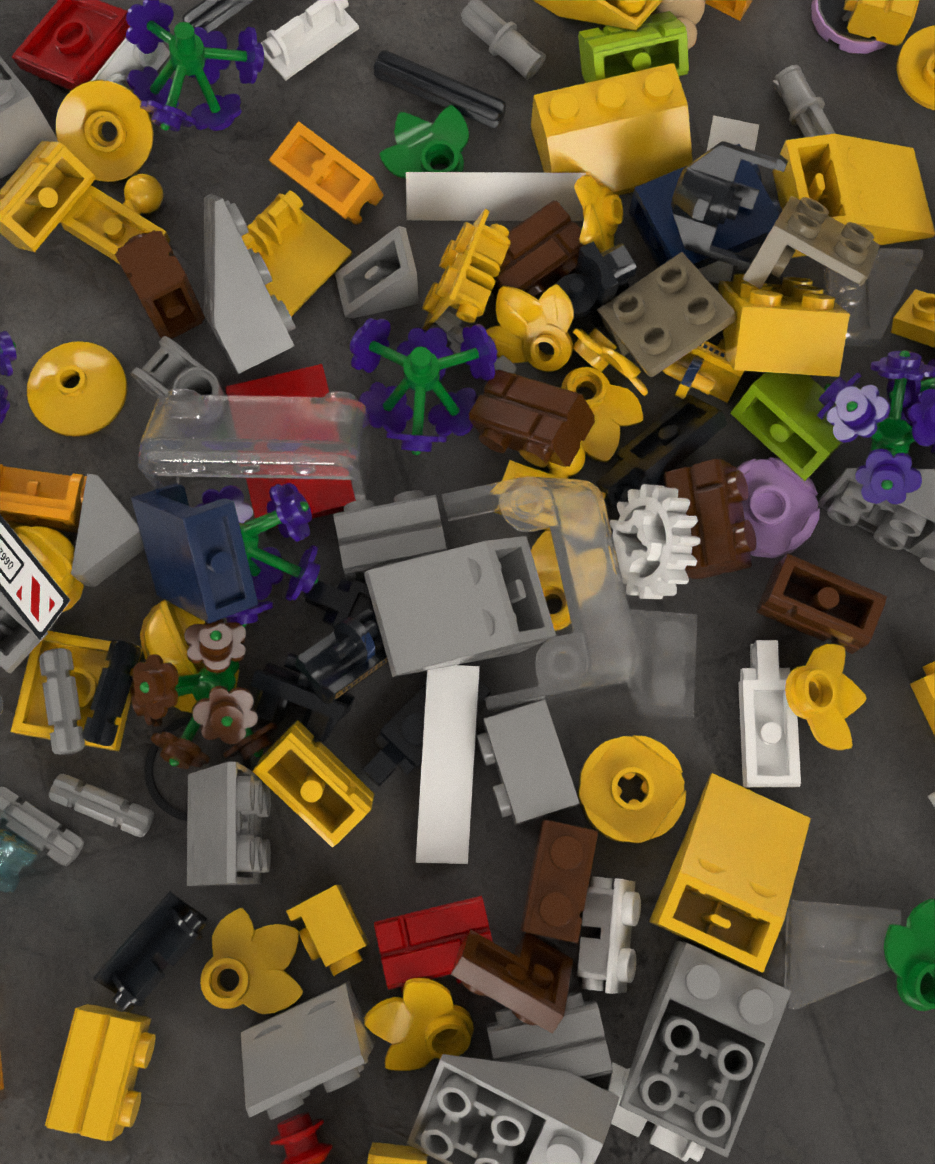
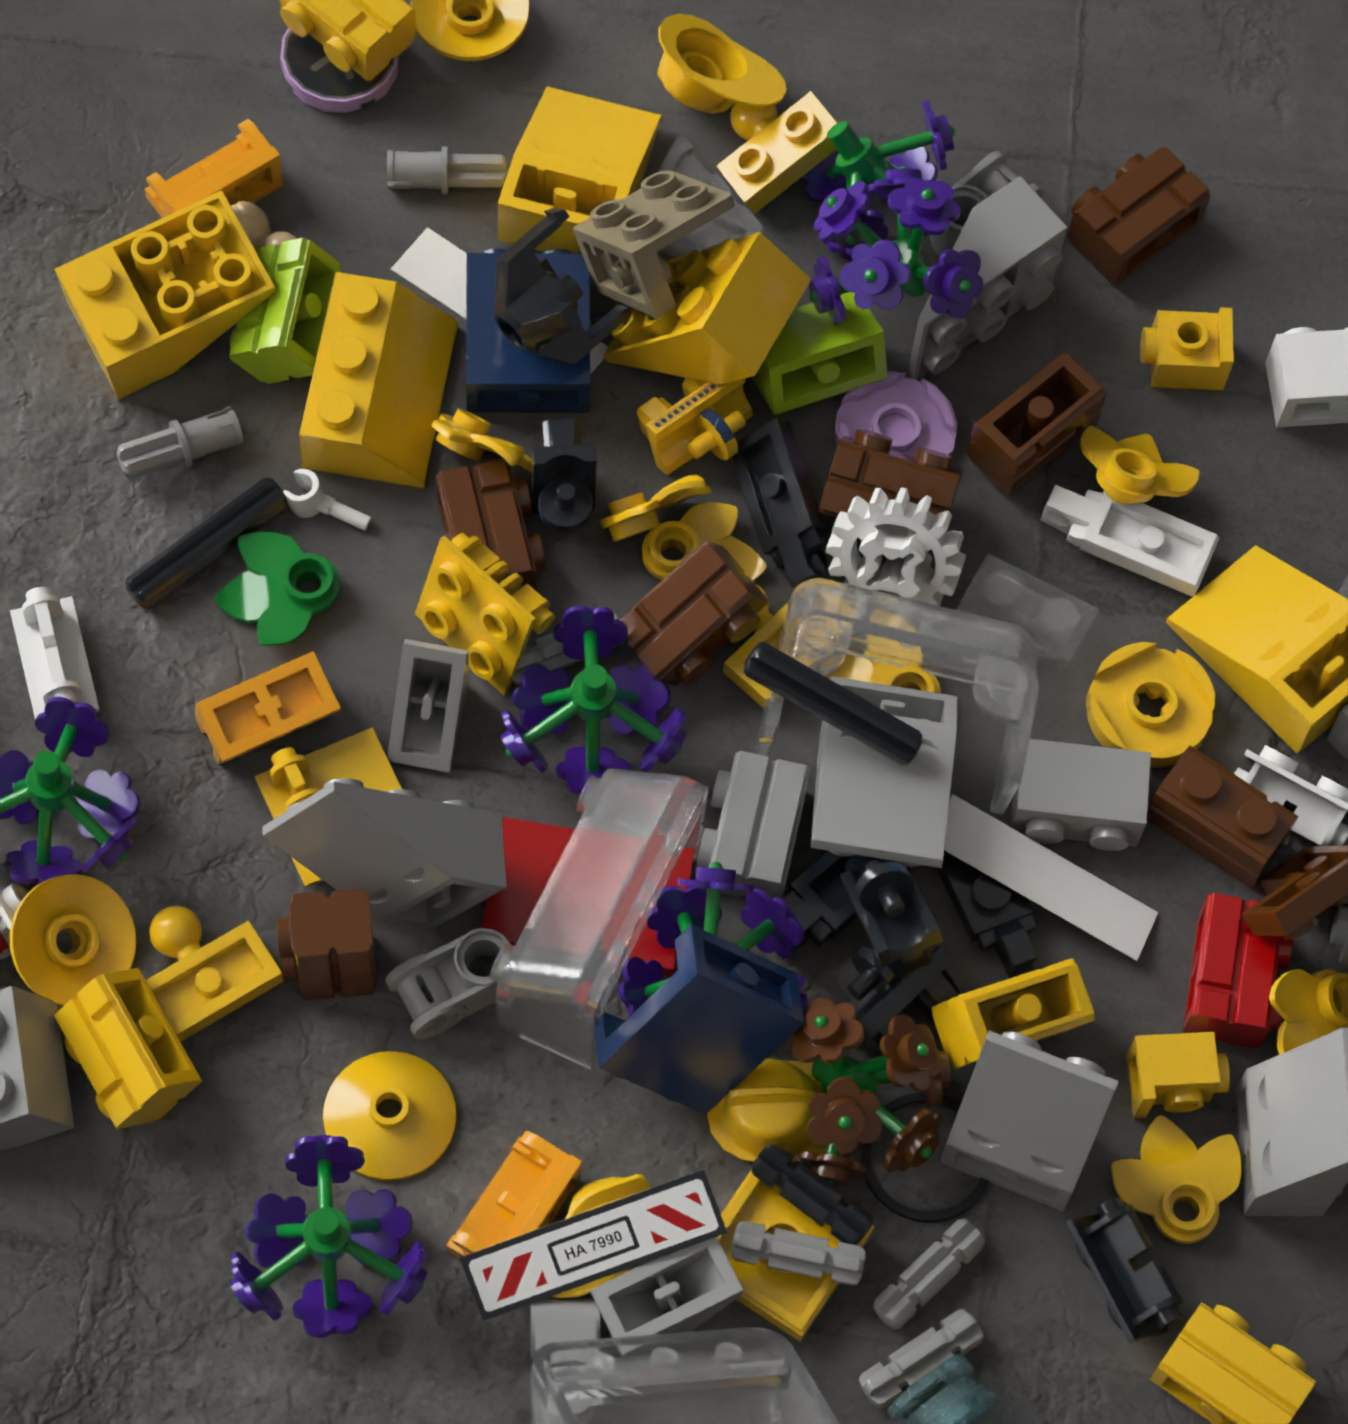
camera: 70 degrees left, 10 degrees down
light grey slope [71,474,144,587] -> none
white sticker [406,172,586,221] -> none
yellow plate [486,284,574,372] -> none
dark tan bracket [597,252,737,377] -> none
none -> white hand [283,469,372,531]
none -> black axle [744,642,923,765]

